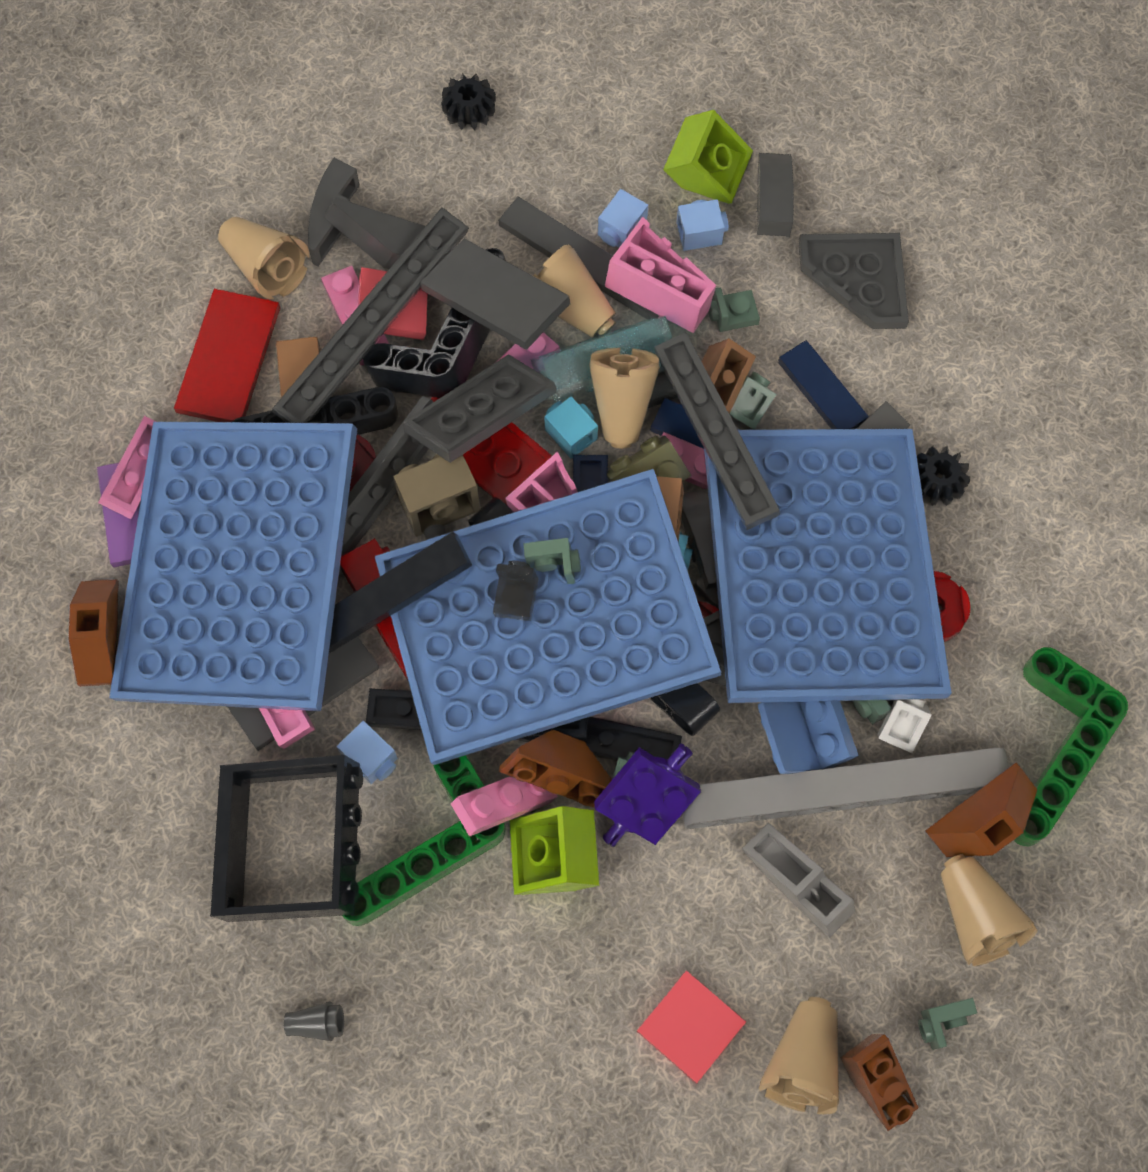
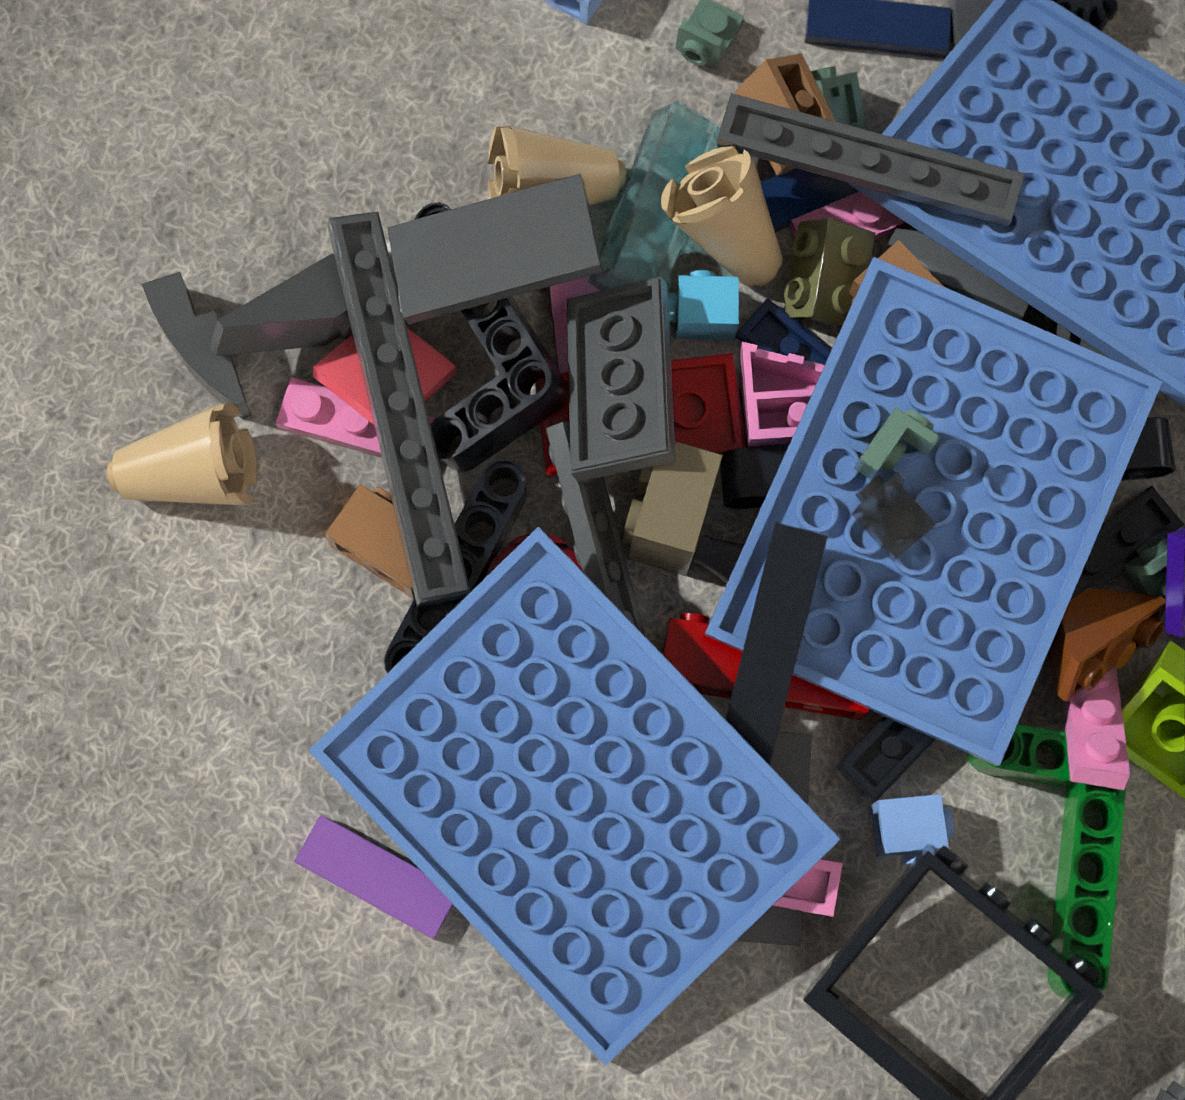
camera: 55 degrees left, 5 degrees up
dark orange slope [69,579,119,687] -> none
bright pink plate [98,416,156,519] -> none
red tile [174,288,281,422] -> none
black gear [441,73,496,131] -> none
dark grey tile [498,196,668,329] -> none
light blue brick [598,189,648,247] -> none
bright pink wedge [605,217,716,333] -> none

